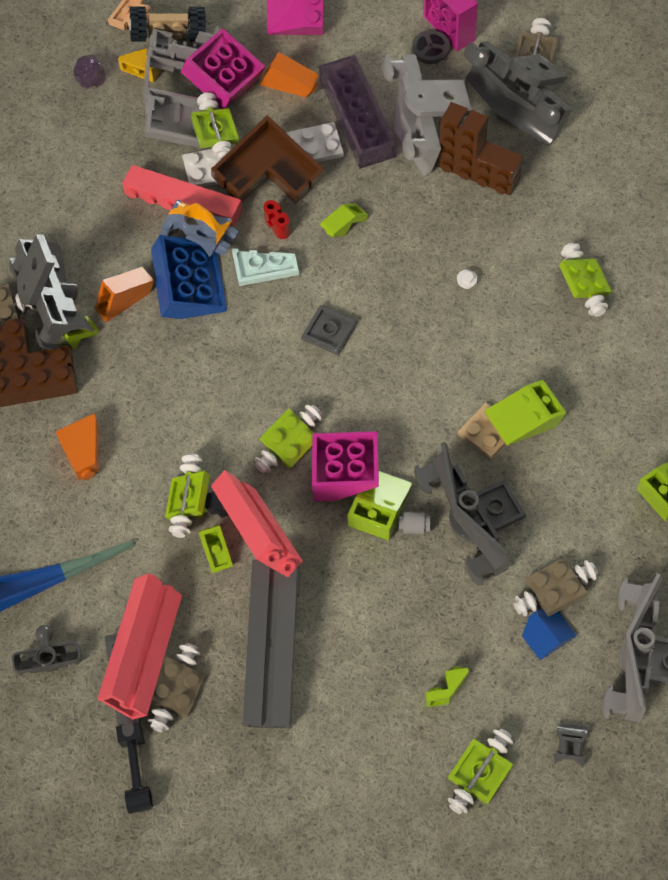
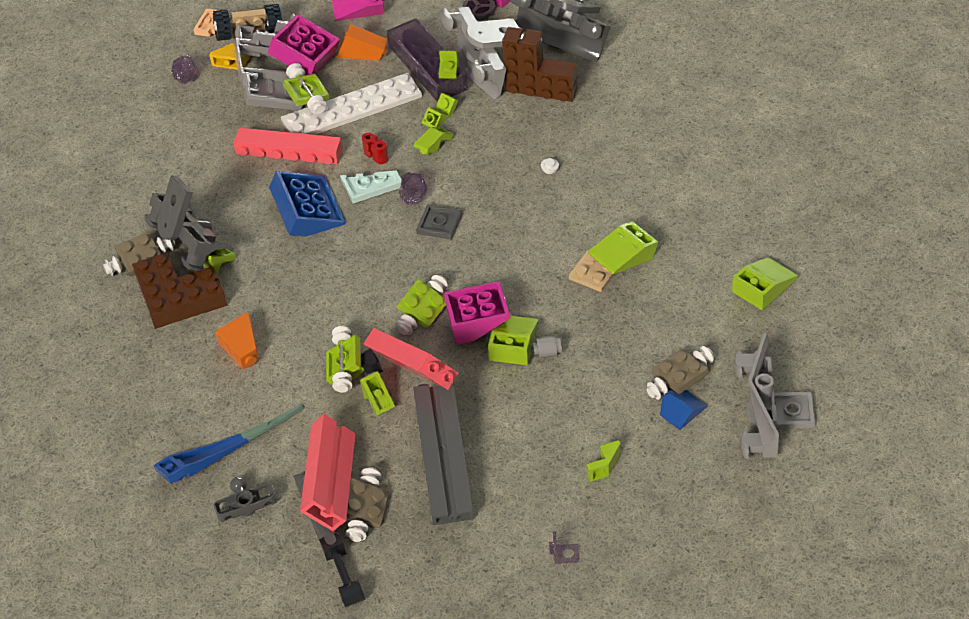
camera: 10 degrees left, 15 degrees down
orange slope [94,267,154,322] -> none
sand blue hips [159,199,239,257] -> none
reddish brown piece [211,115,324,203] -> none
dark grey piece [414,442,526,586] -> none
lime plate [448,729,514,814] -> none
dark grey piece [554,723,587,768] -> none
lime plate [559,243,612,317] -> none
none -> clear purple hair [399,172,428,205]
none -> lime slope [422,93,458,127]
none -> lime slope [439,51,459,79]
none -> bracket [549,531,579,564]

